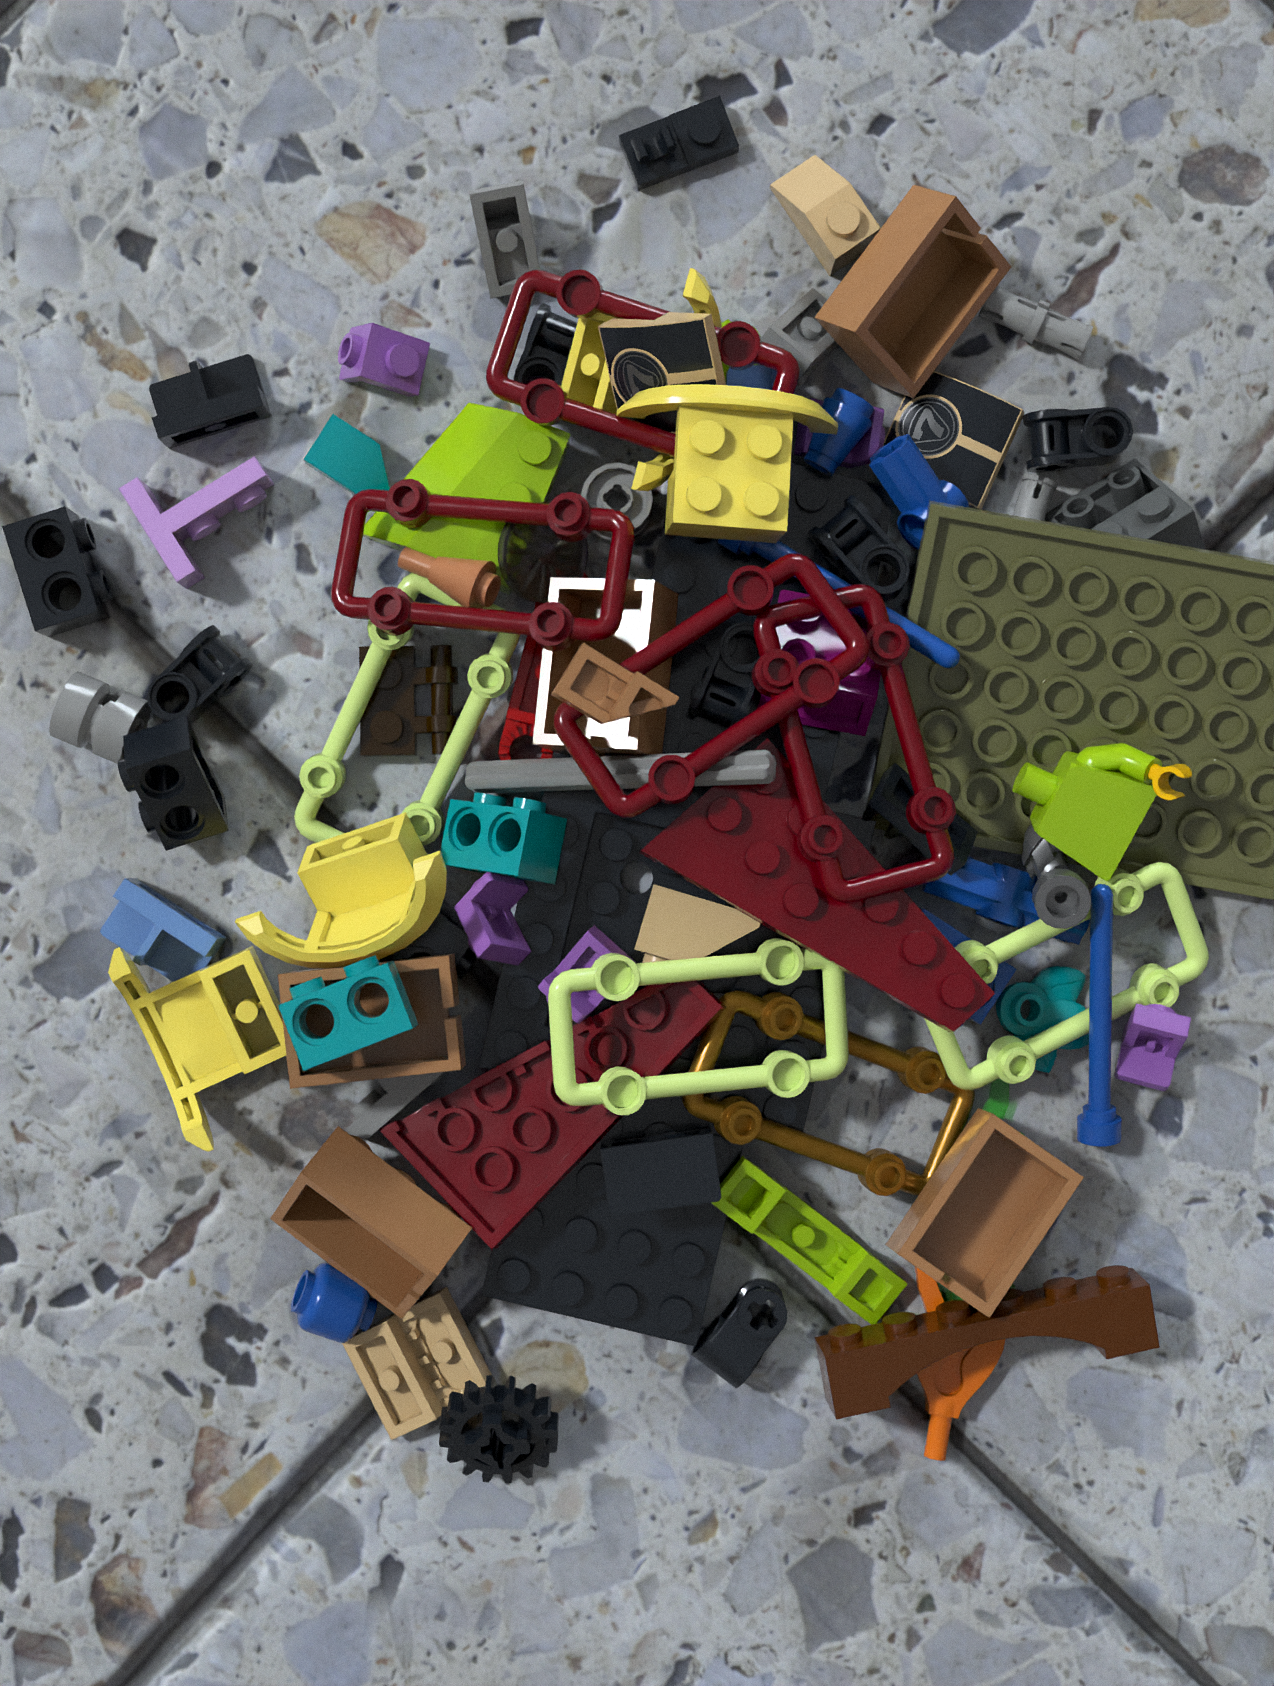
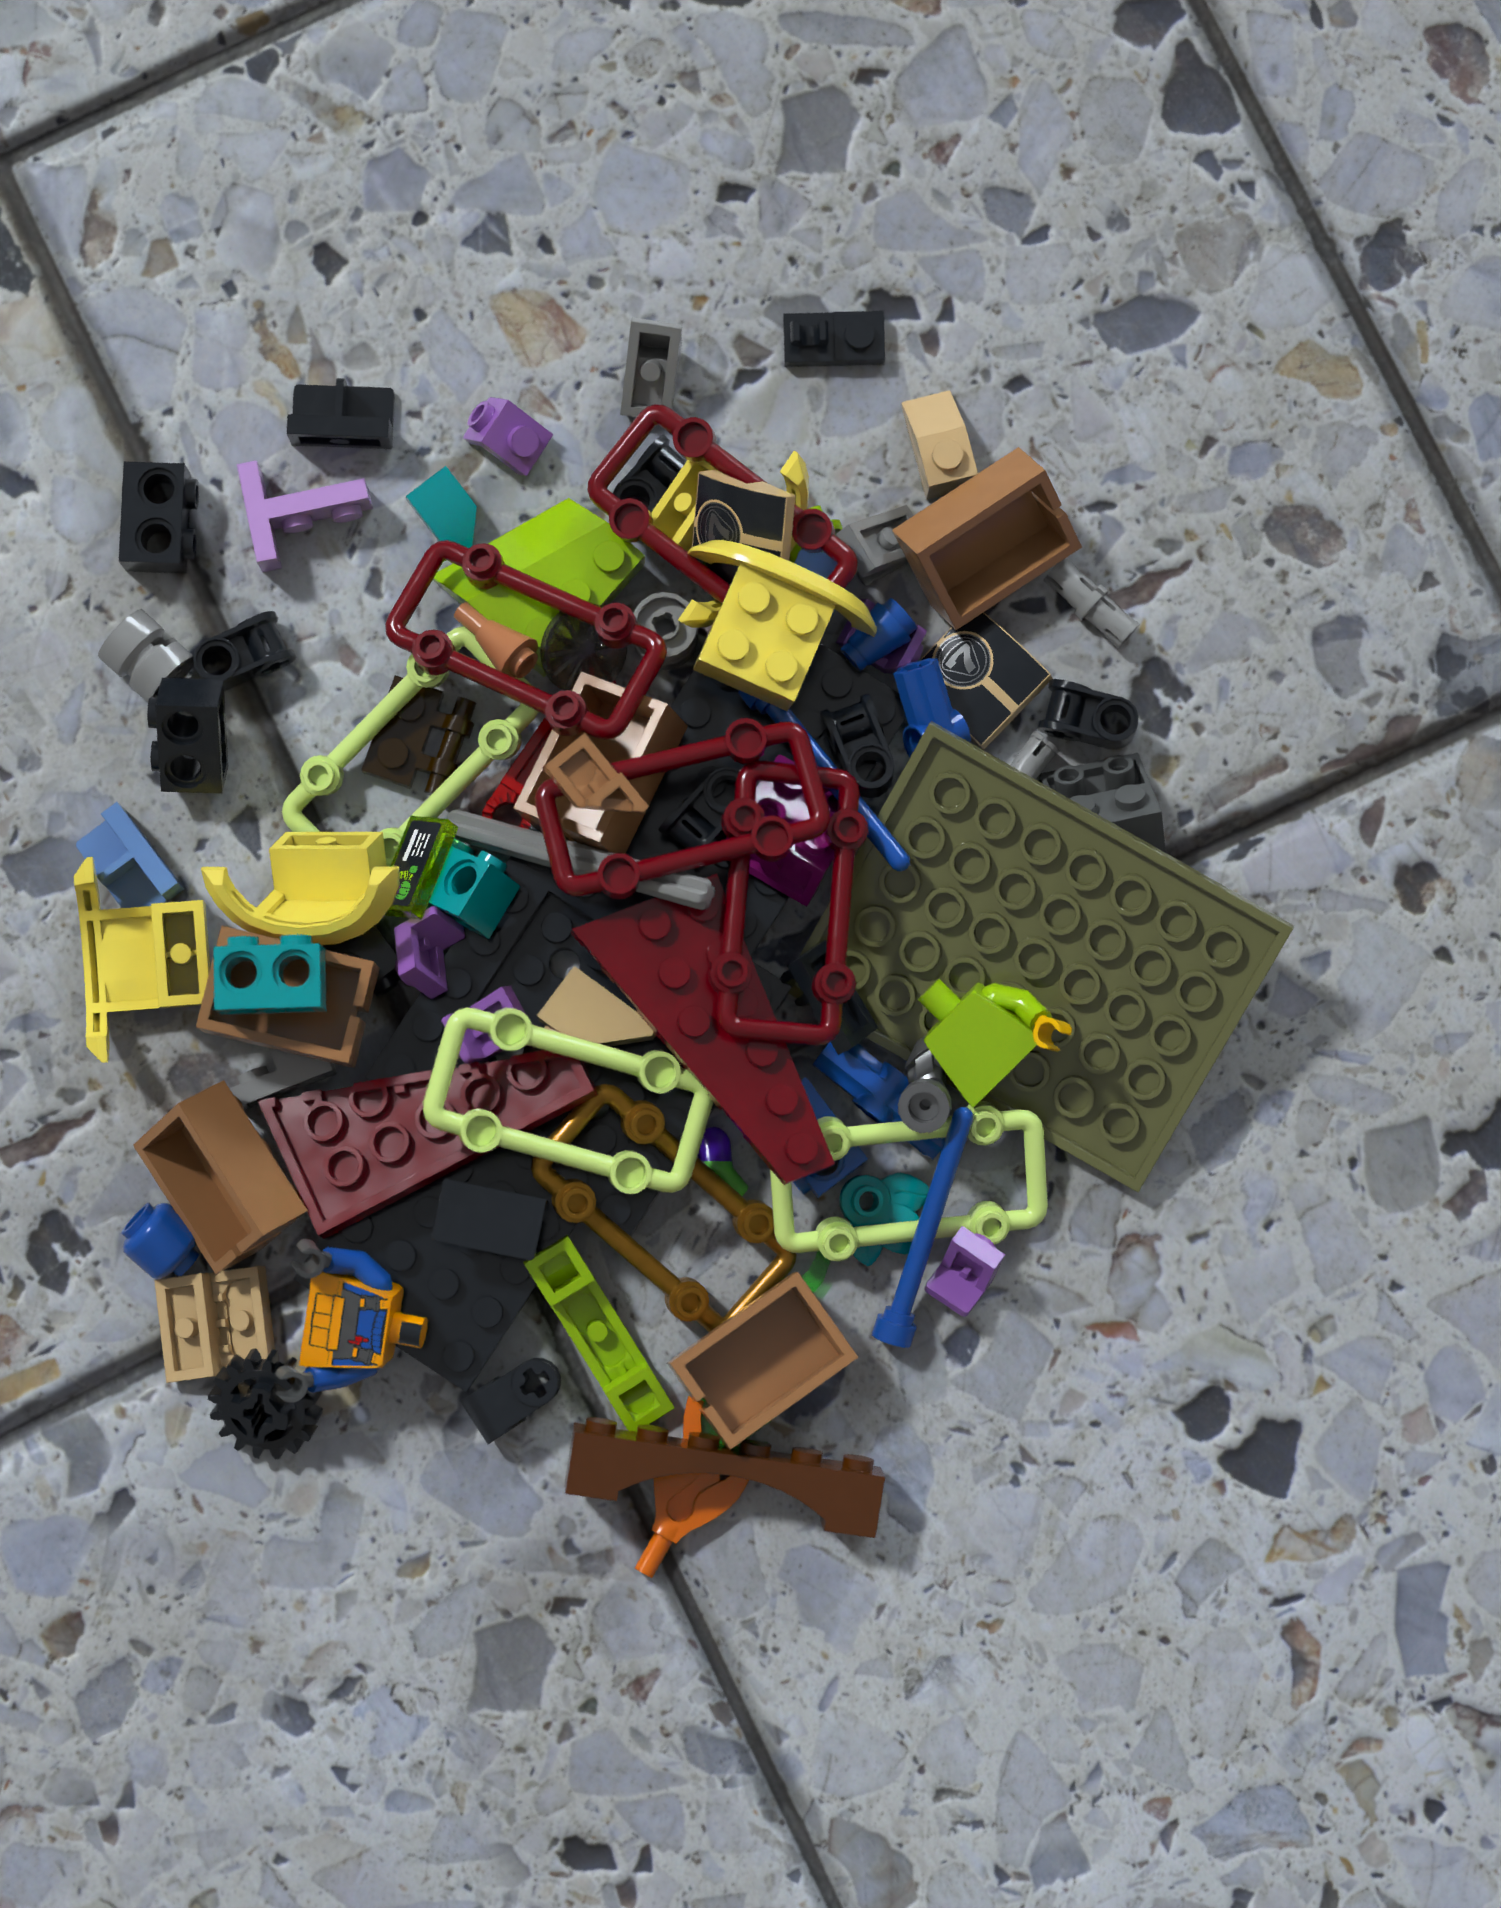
camera: 20 degrees right, 5 degrees down
none -> torso [275,1239,428,1403]
none -> tile [385,816,458,920]
none -> arm [697,1127,748,1196]

